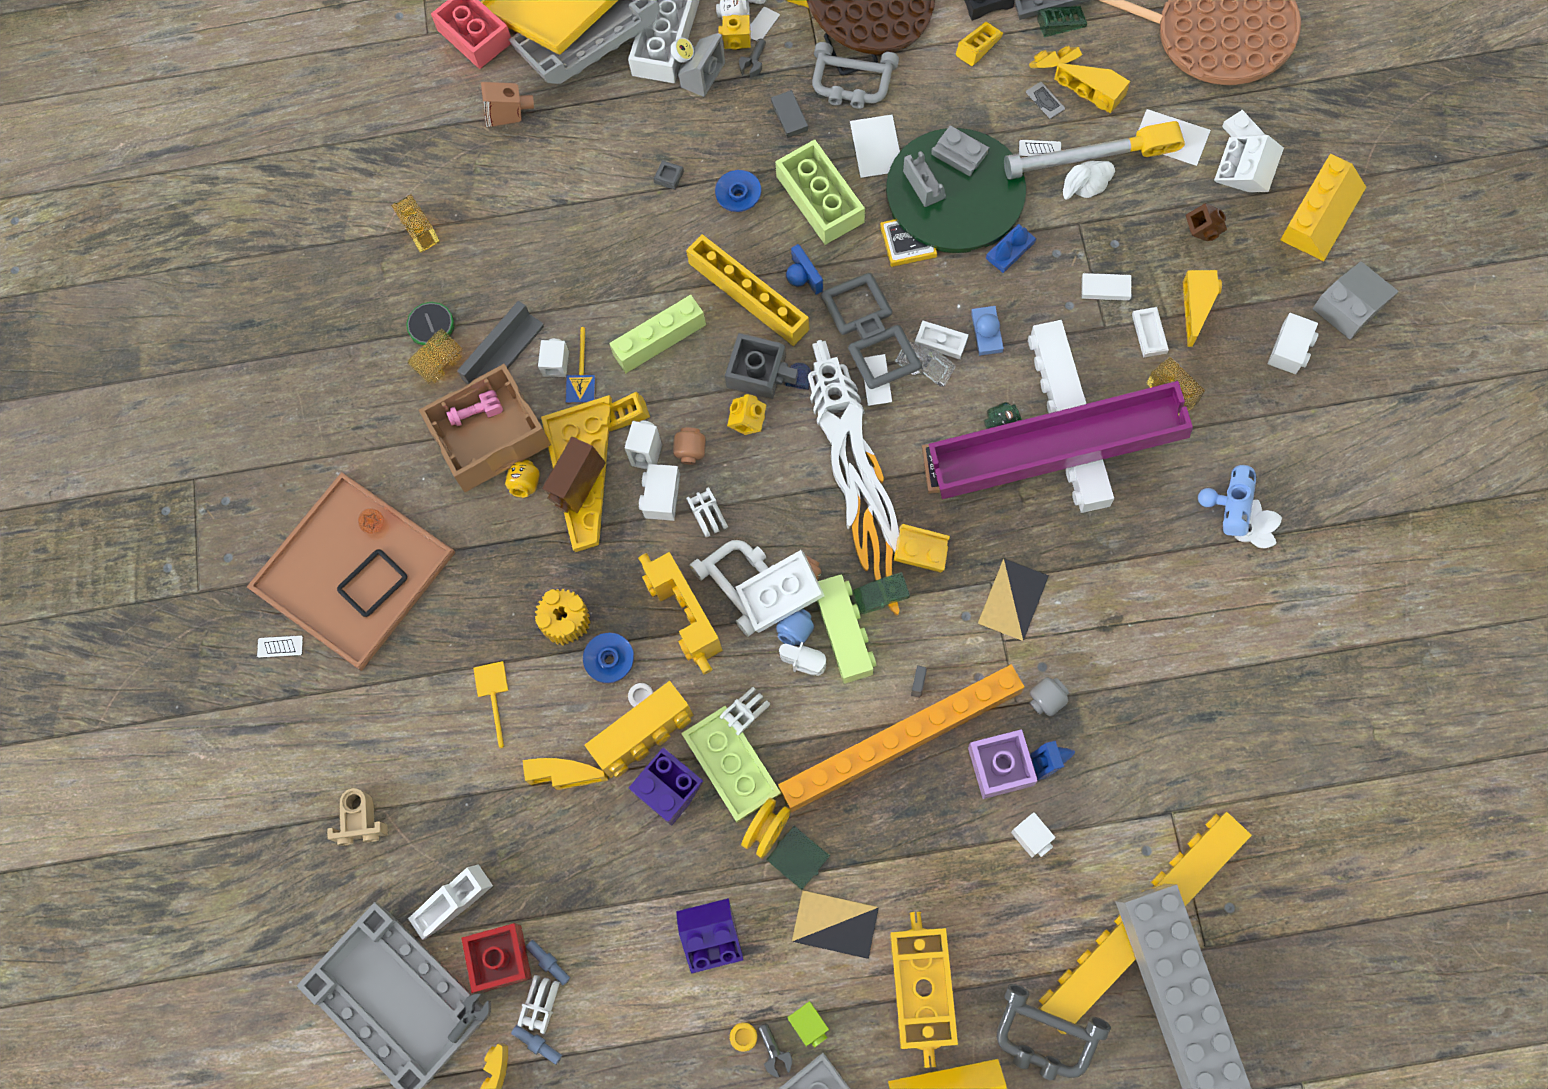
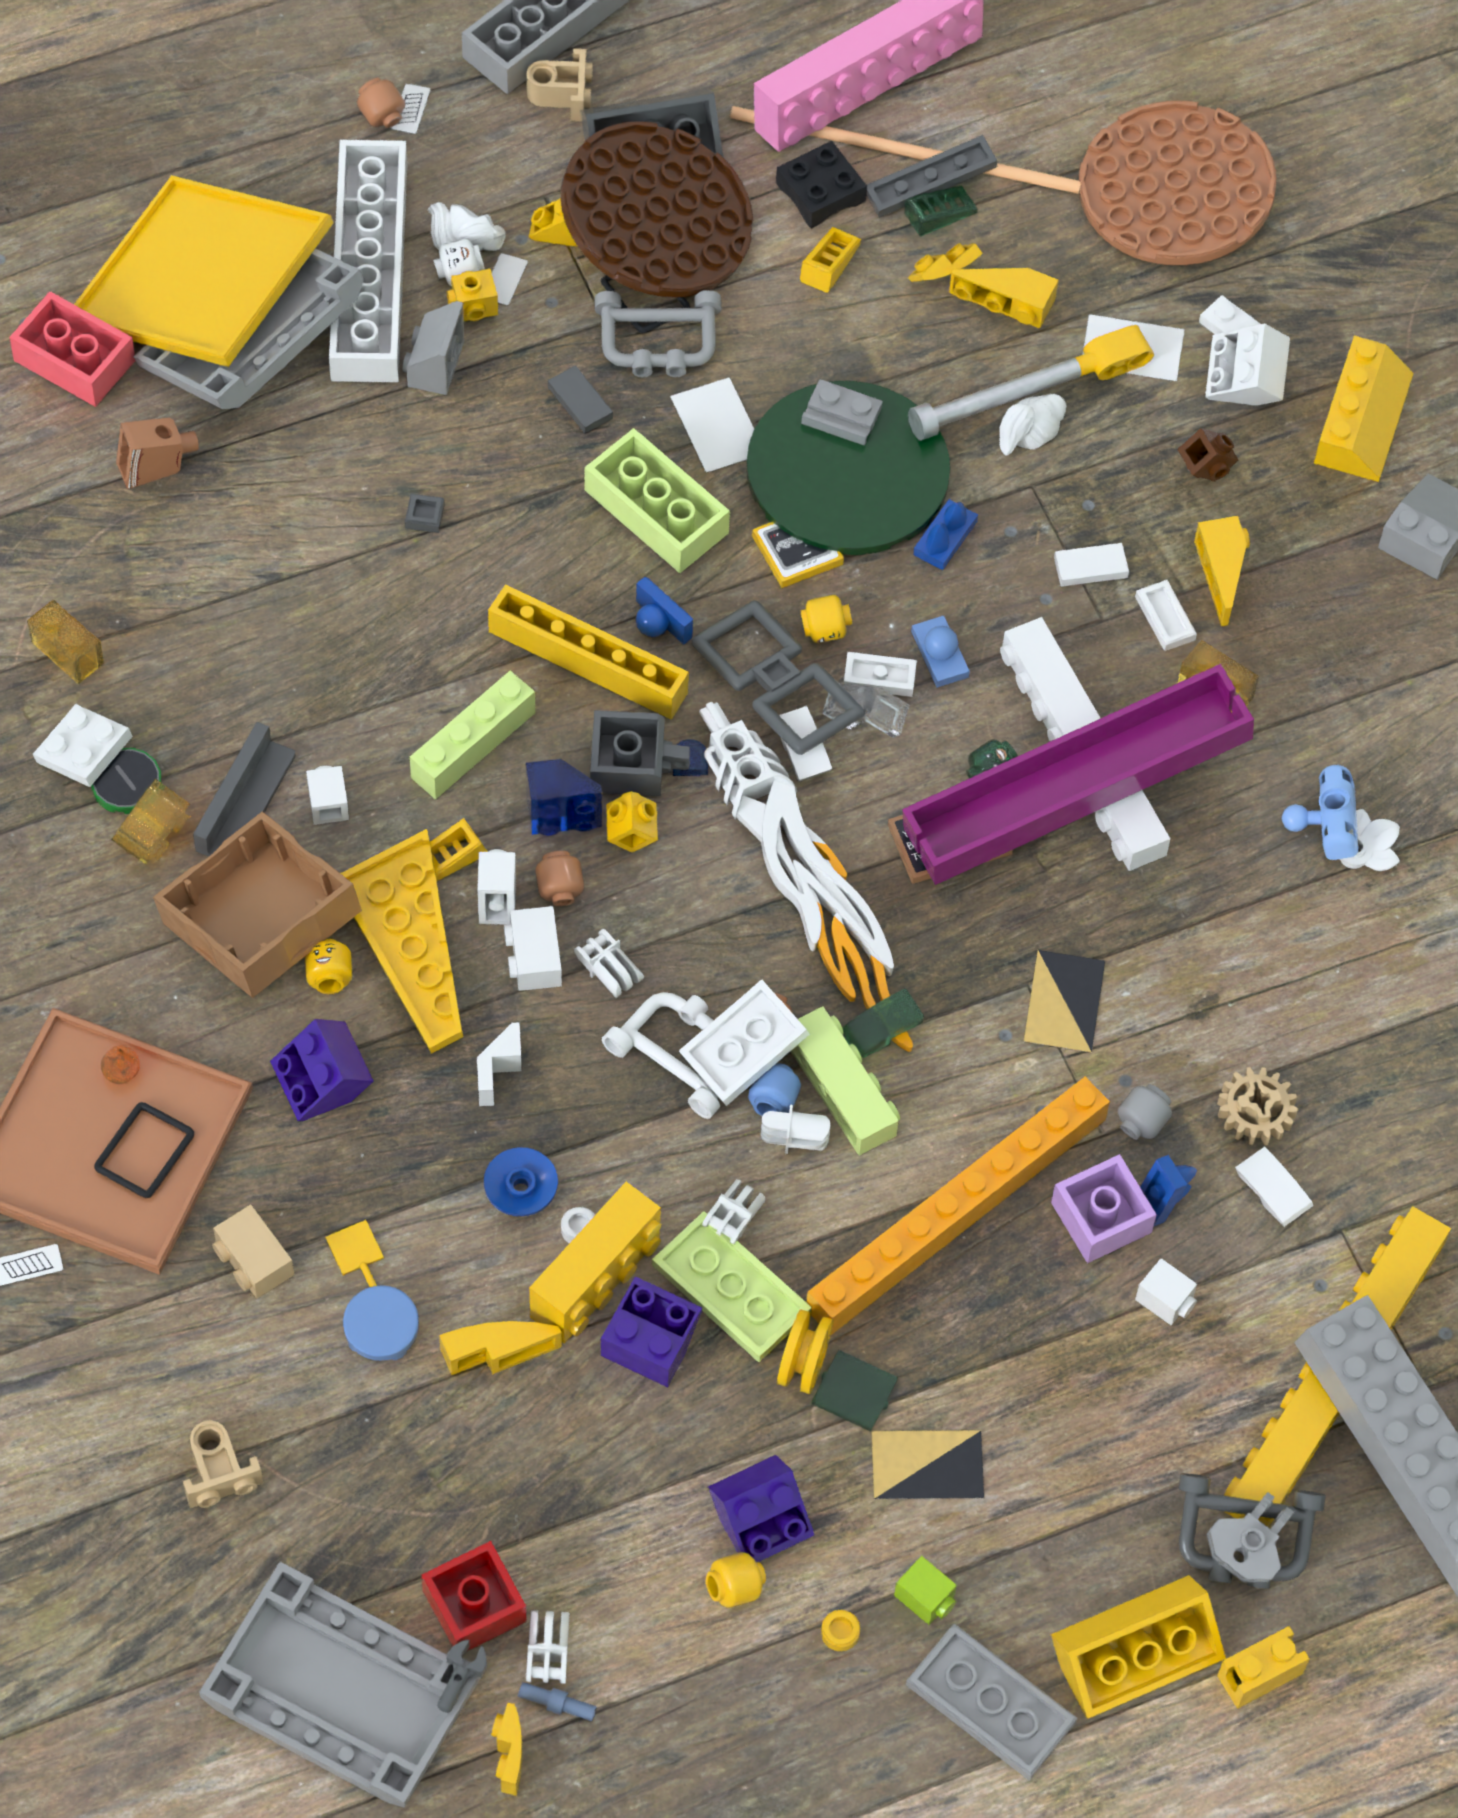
camera: 25 degrees left, 10 degrees down
white slope [408,865,493,940] -> none
bright pink hinge [446,390,503,427] -> none
sand blue bar [525,940,571,986] -> none
yellow brick [535,589,590,646] -> none
reddish brown brick [542,436,606,514] -> none
piece [566,327,595,403] -> none
yellow brick [638,552,723,675] -> none
tile [671,37,694,63] -> none
blue dish [715,170,761,212] -> none
dark grey bar [739,38,766,78] -> none
dark grey bar [758,1023,793,1078] -> none
yellow brick [890,912,958,1068] -> none
yellow plate [894,524,950,573] -> none
light grey hinge [903,151,946,207] -> none
dark grey tile [911,665,927,698] -> none
white sticker [1019,140,1061,156] -> none
sticker [1026,82,1065,118] -> none
white brick [1268,313,1319,374] -> none
none -> white plate [33,704,133,787]
none -> tan brick [212,1204,294,1299]
none -> dark purple slope [270,1019,374,1121]
none -> medium blue tile [343,1285,419,1361]
none -> white slope [477,1022,521,1106]
none -> clear blue slope [526,759,602,836]
none -> yellow head [706,1552,766,1608]
none -> yellow head [801,595,853,643]
none -> light grey hinge [1206,1492,1294,1582]
none -> tan gear [1217,1067,1298,1145]
none -> white slope [1235,1146,1313,1227]

